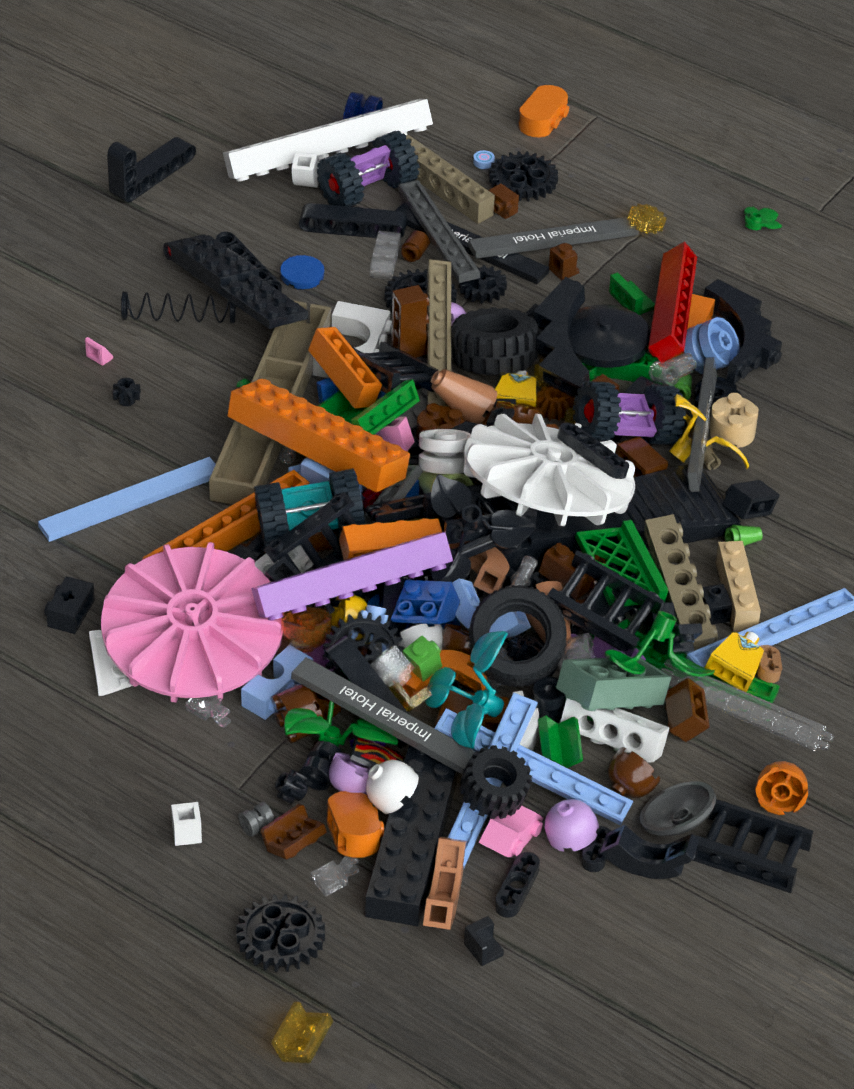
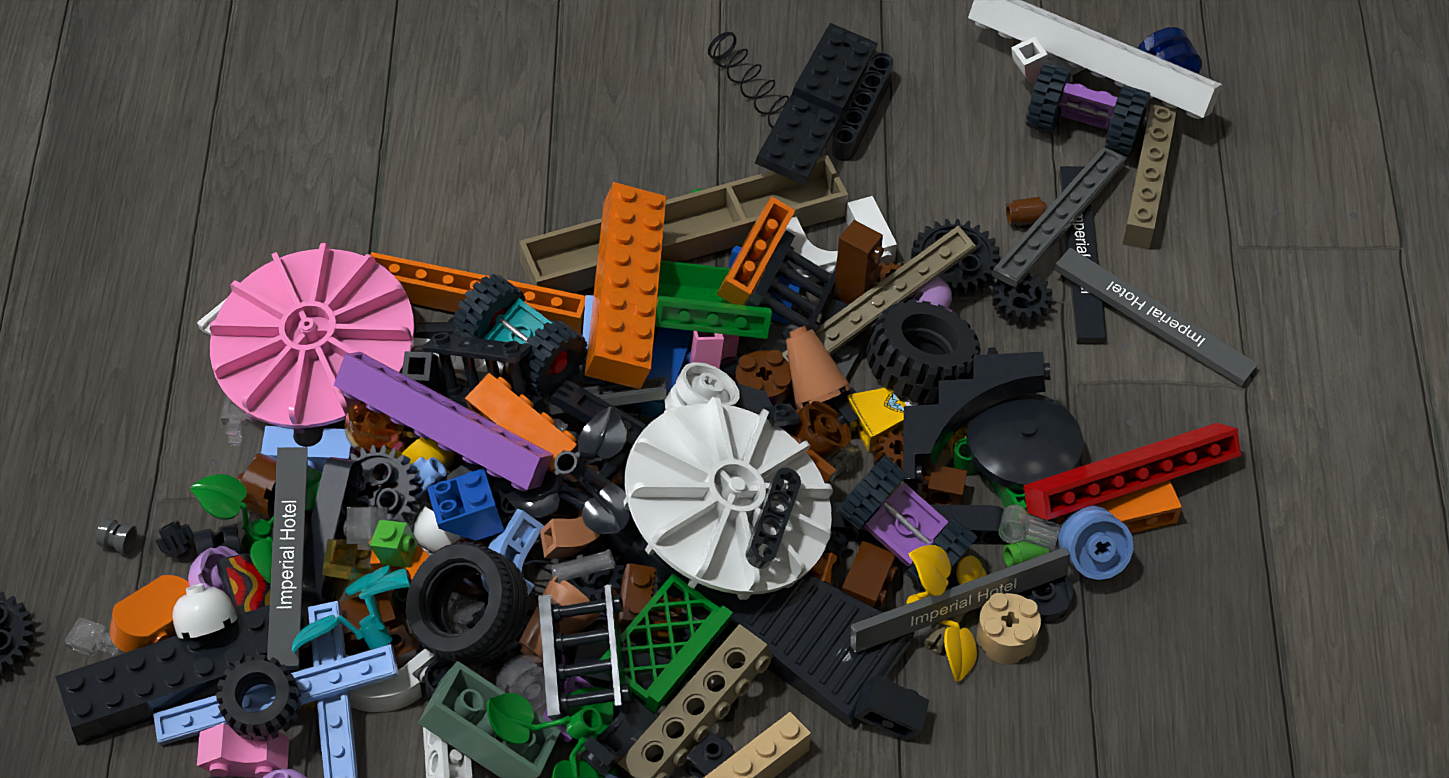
camera: 55 degrees right, 10 degrees up
light blue tile [38,457,216,542] -> none
black brick [44,576,95,634] -> none
bright pink slope [85,337,113,366] -> none
black gear [112,377,141,406] -> none
white brick [171,802,202,846] -> none
reddish brown bracket [261,804,327,860] -> none
blue tile [280,255,324,289] -> none
black beam [299,203,407,240] -> none
clear beam [370,230,401,280] -> none
nougat arch [423,837,467,930] -> none
light blue tile [473,150,495,169] -> none
reddish brown brick [488,184,519,219] -> none
black gear [489,151,558,202] -> none
orange brick [519,85,569,137] -> none
green panel [538,716,583,768] -> none
reddish brown brick [549,243,580,281] -> none
green panel [609,272,655,315] -> none
clear yellow gear [627,203,667,234] -> none
black arch [704,279,782,385] -> none
bright green cone [725,525,763,546] -> none
green plate [744,207,782,230] -> none

